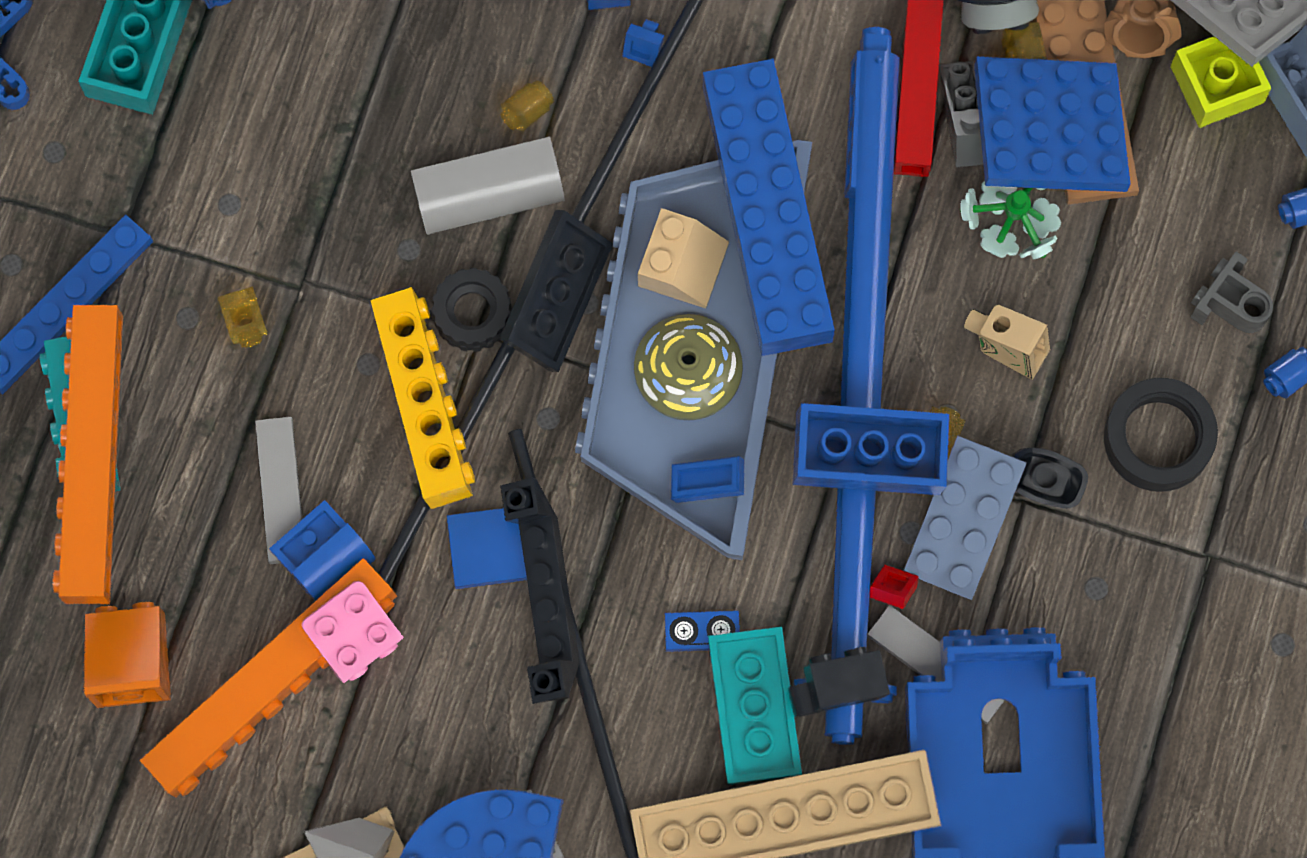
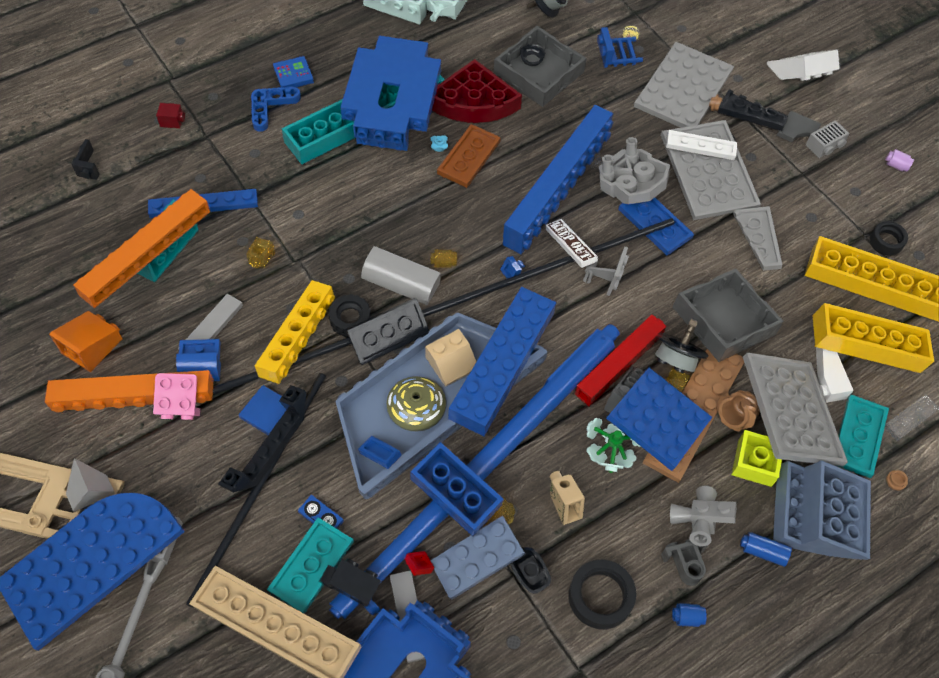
camera: 35 degrees right, 15 degrees down
none -> light grey brick [670,486,737,546]

